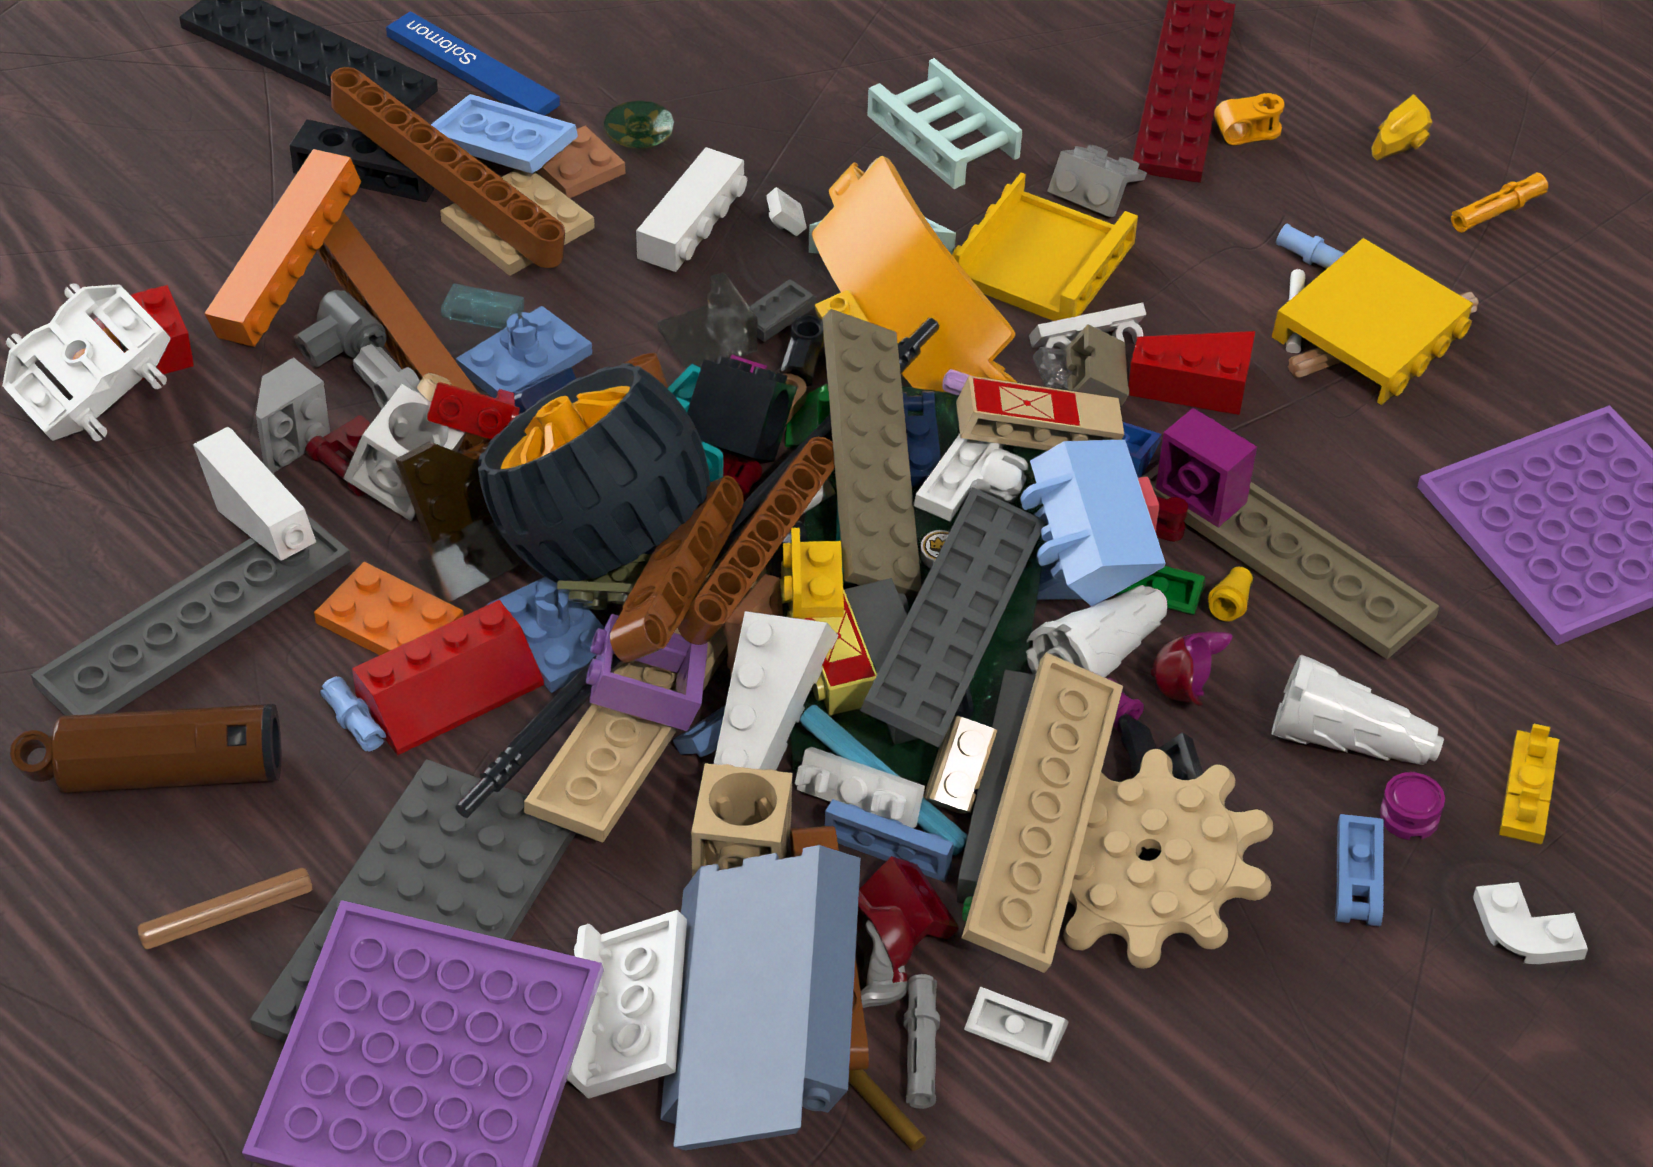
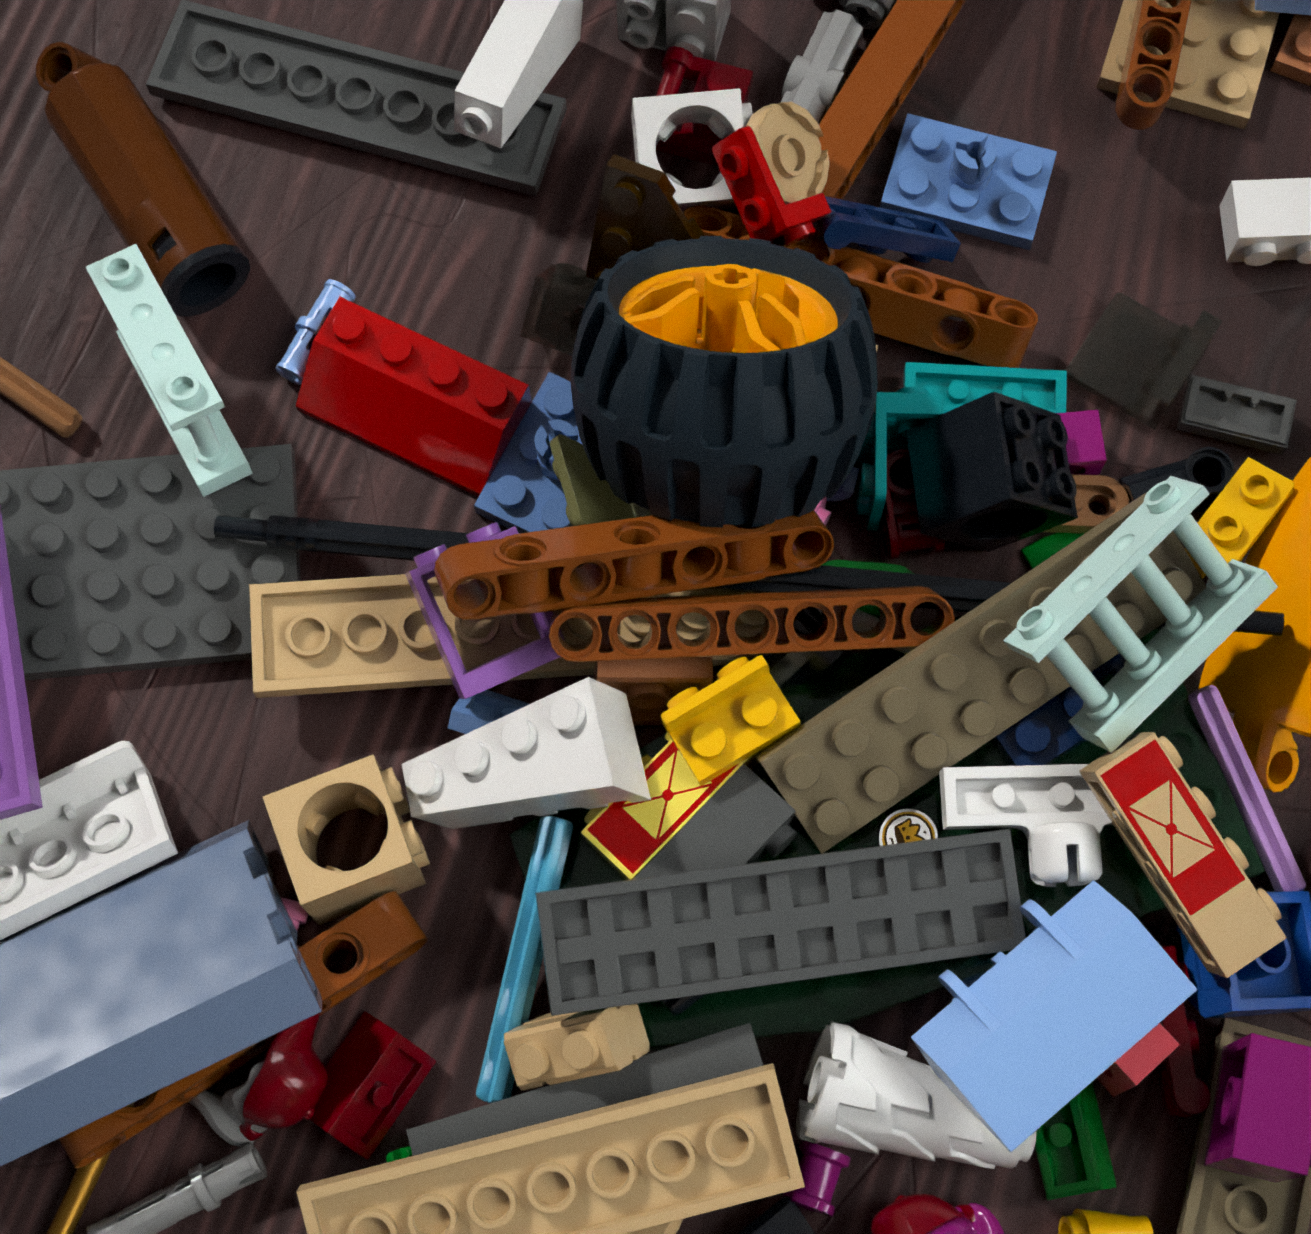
camera: 65 degrees right, 25 degrees up
orange plate [314,562,464,655] -> none
clear light blue plate [441,283,525,329] -> none
white plate [795,747,925,828] -> none
medium blue plate [825,799,954,882] -> none
none -> light aqua fence [86,244,253,497]
none -> light aqua fence [1003,476,1278,753]

